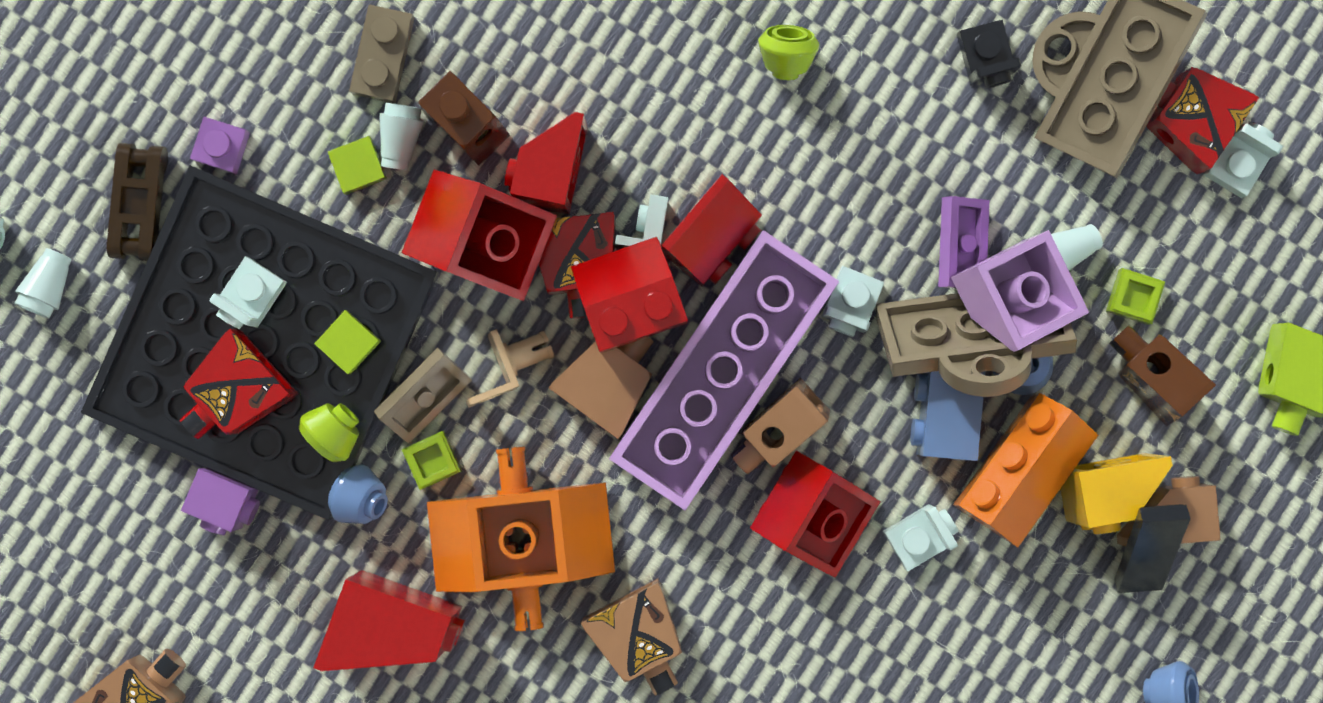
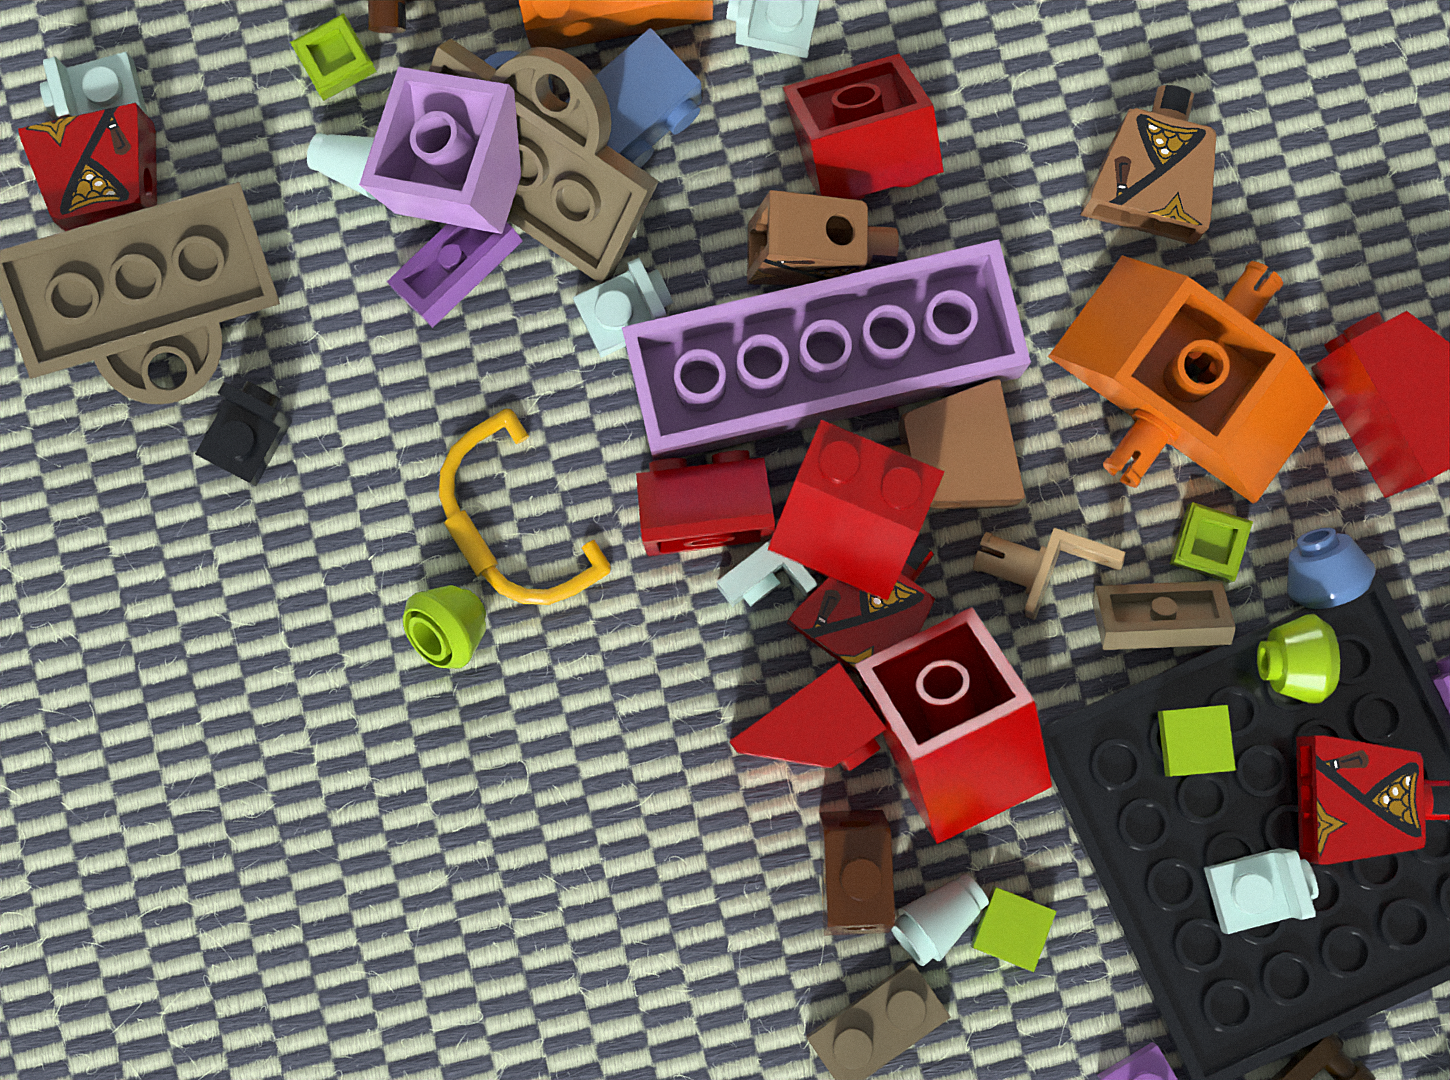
camera: 135 degrees left, 5 degrees down
none -> yellow piece [439,408,611,605]

